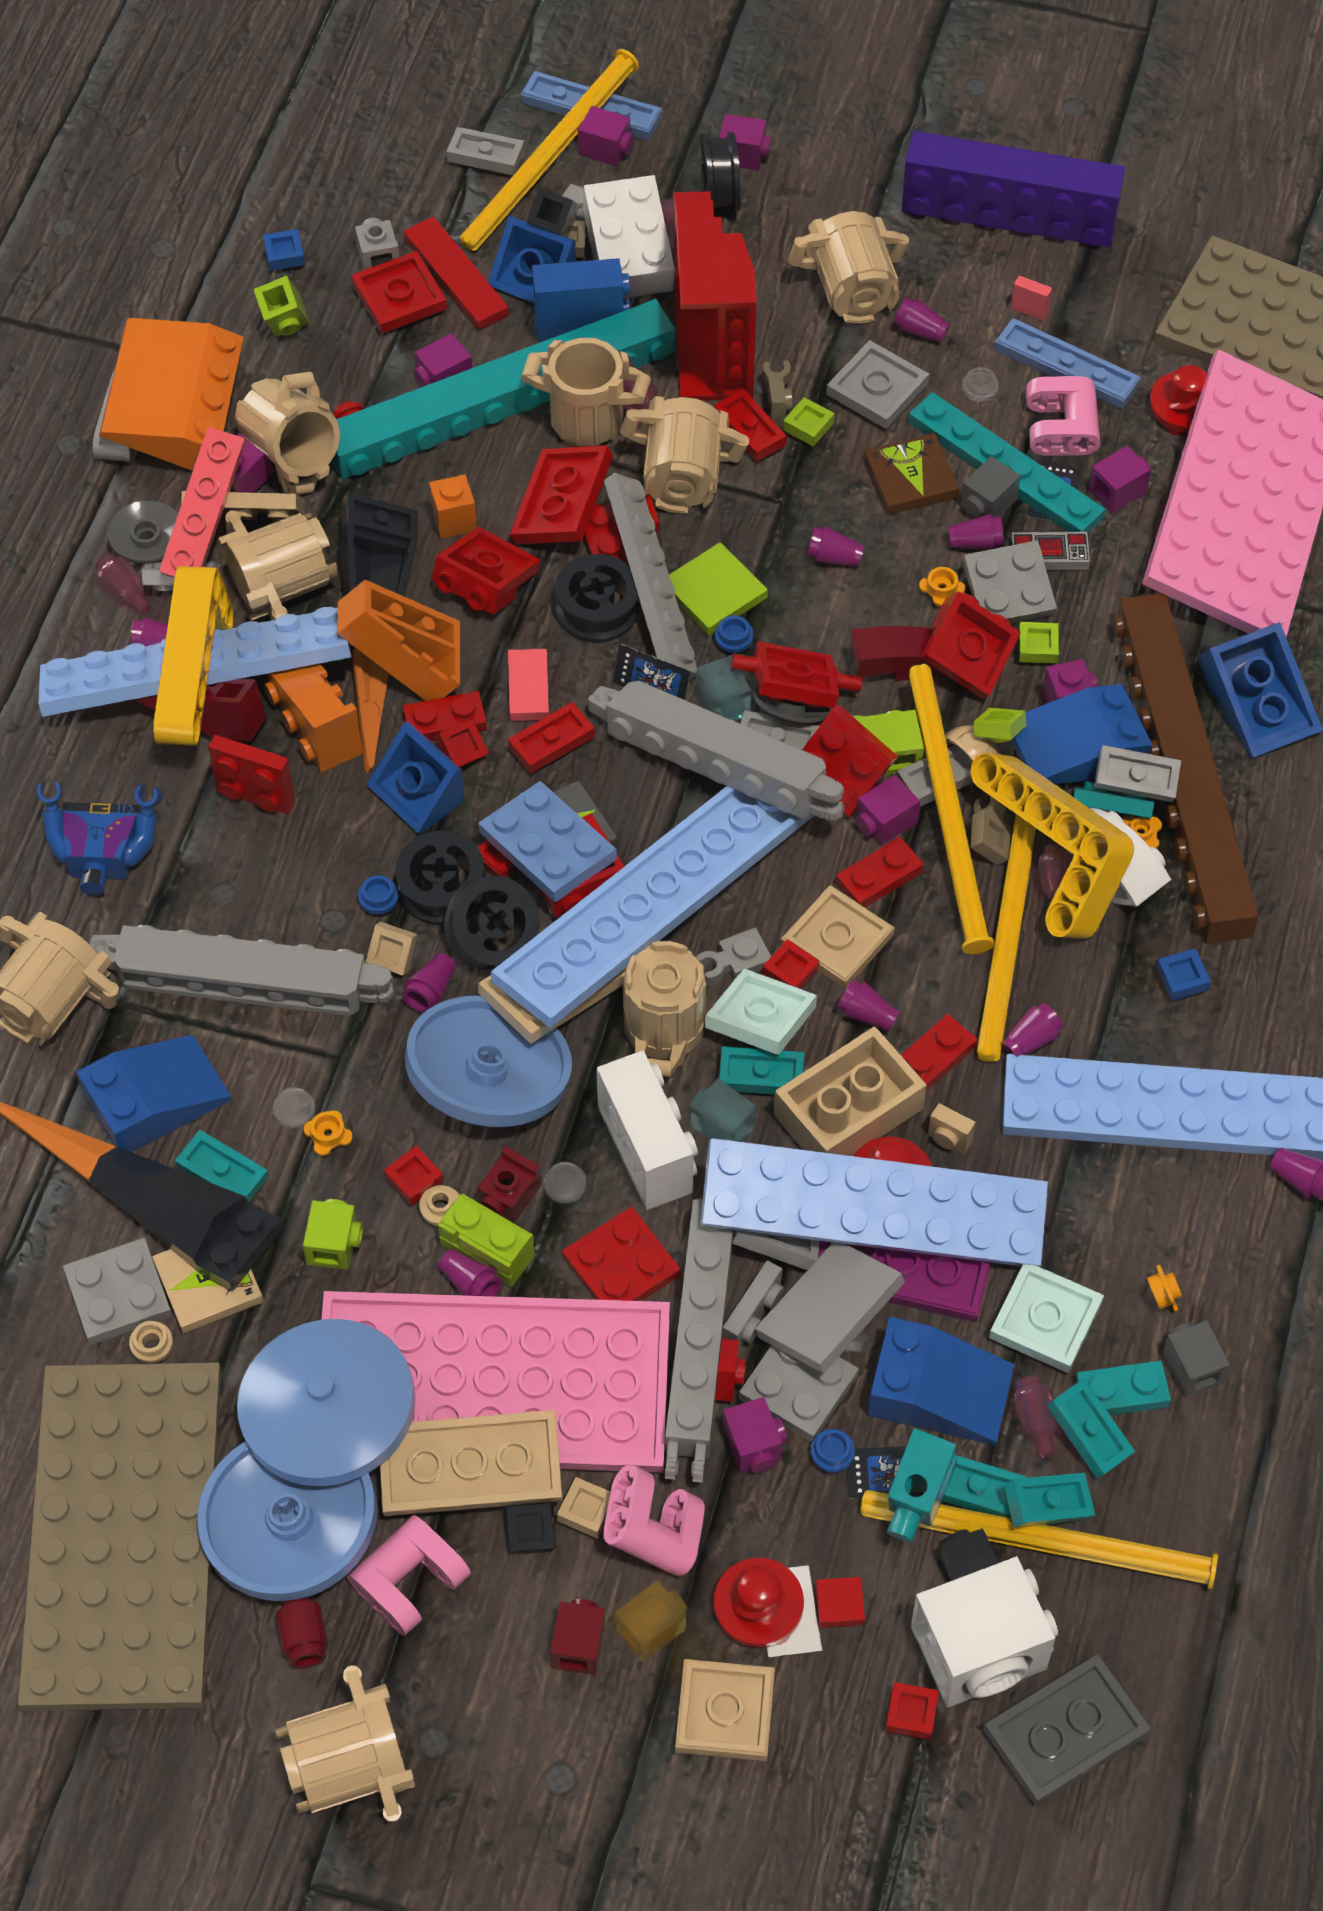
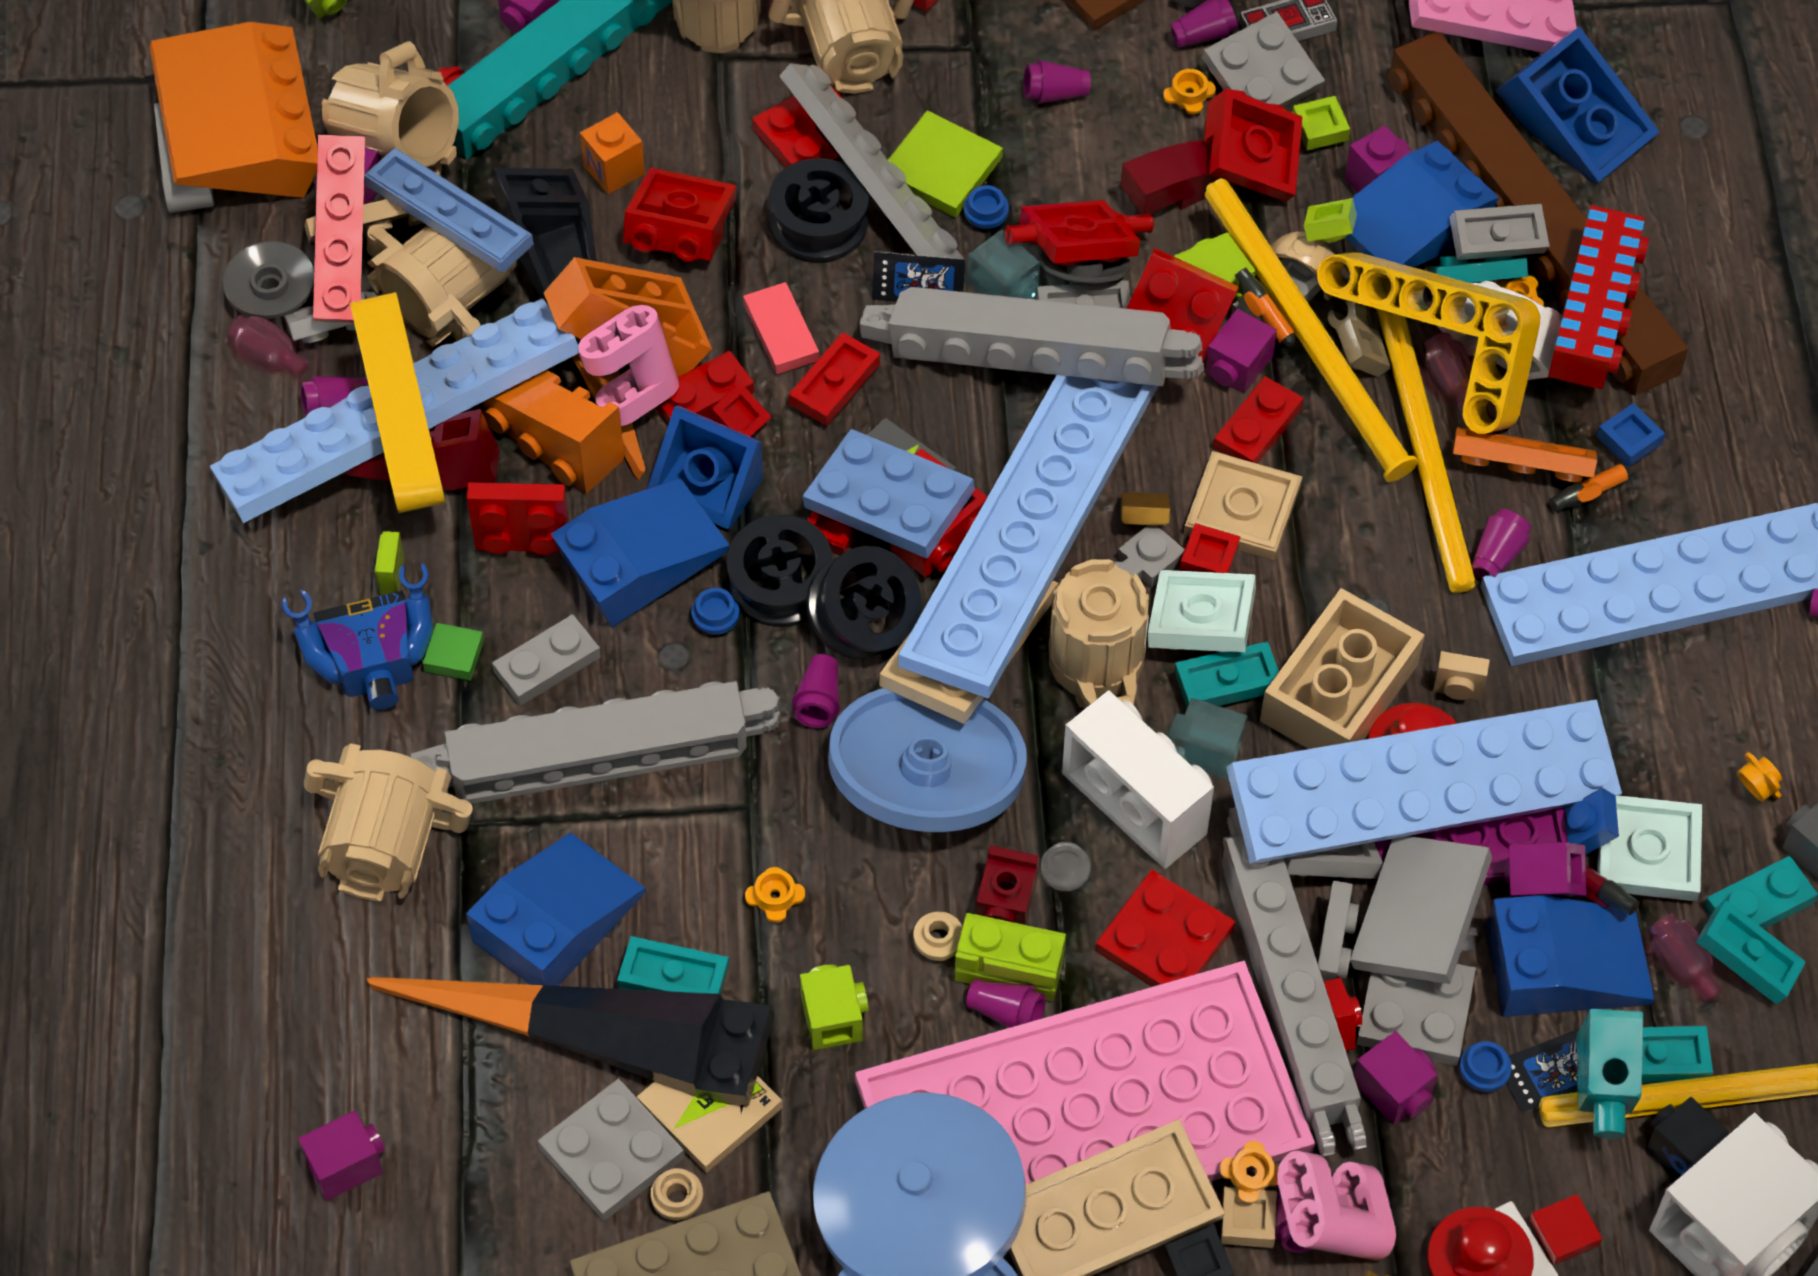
camera: 20 degrees left, 0 degrees up
clear plate [273,1087,315,1128] -> none
tan plate [366,922,418,975] -> none
red plate [384,1145,444,1206] -> none
red plate [509,445,613,544] -> none
magenta cone [837,979,900,1033] -> none
red plate [901,1013,978,1092] -> none
teal plate [1004,1473,1096,1528] -> none
none -> medium blue tile [364,148,534,273]
none -> lime tile [375,531,405,595]
none -> bright green tile [423,623,484,681]
none -> light grey plate [492,614,601,706]
none -> blue slope [551,478,730,627]
none -> bright pink connector [578,305,679,426]
none -> pearl gold tile [1121,492,1170,525]
none -> light orange plate [1220,1141,1279,1203]
none -> orange piece [1235,267,1295,346]
none -> orange plate [1453,427,1597,482]
none -> magenta brick [1504,842,1587,897]
none -> red brick [1548,205,1650,390]
none -> orange piece [1549,464,1631,513]
none -> blue plate [1565,788,1619,855]
none -> pearl dark grey piece [1586,865,1639,915]

